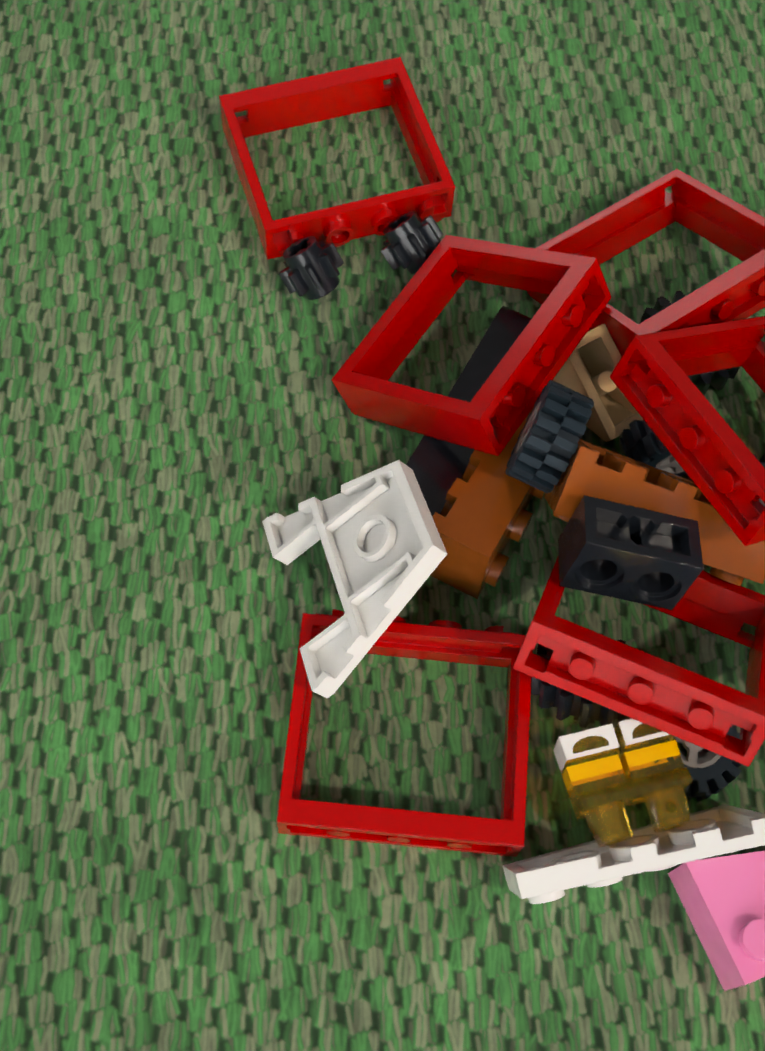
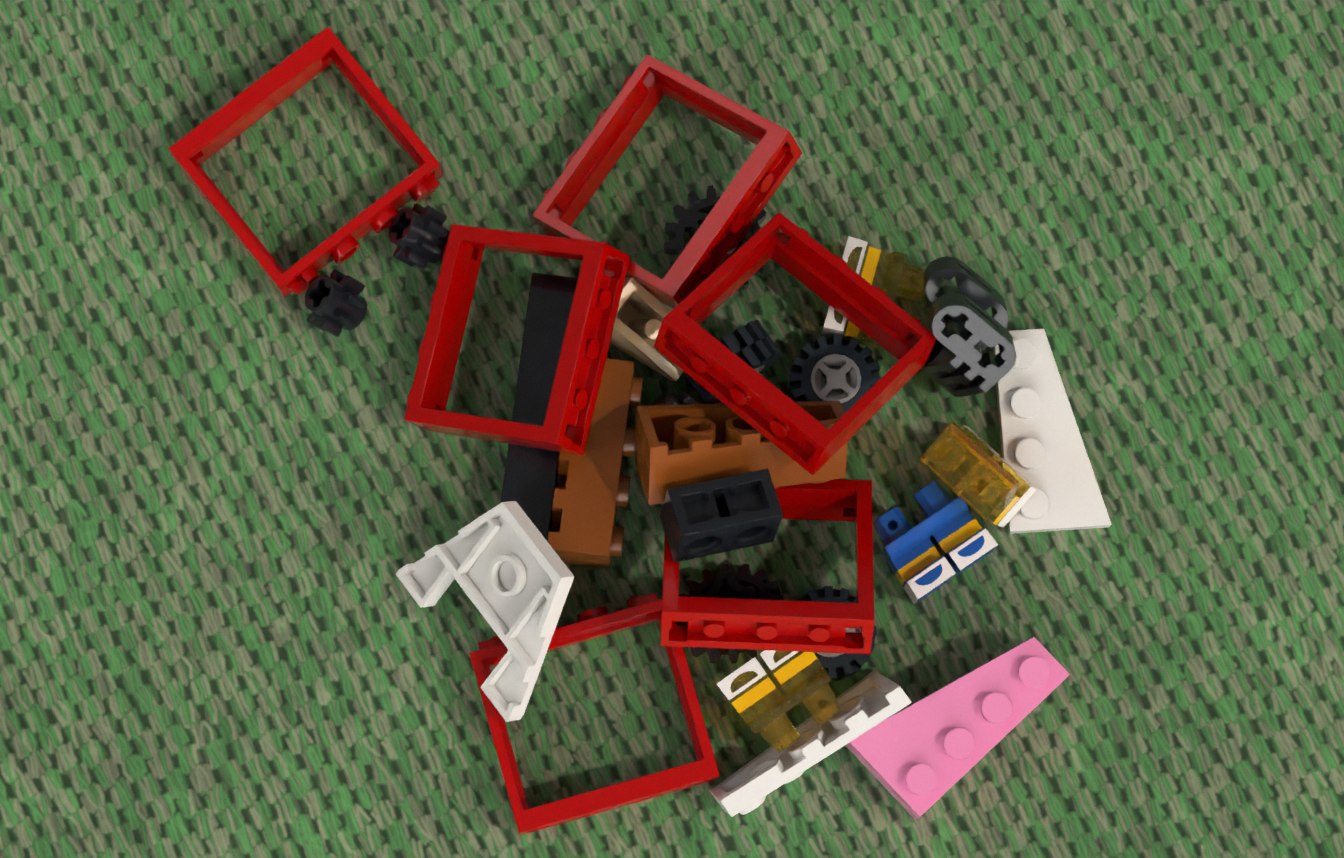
camera: 20 degrees left, 15 degrees up
black wheel [505,380,594,494] -> none

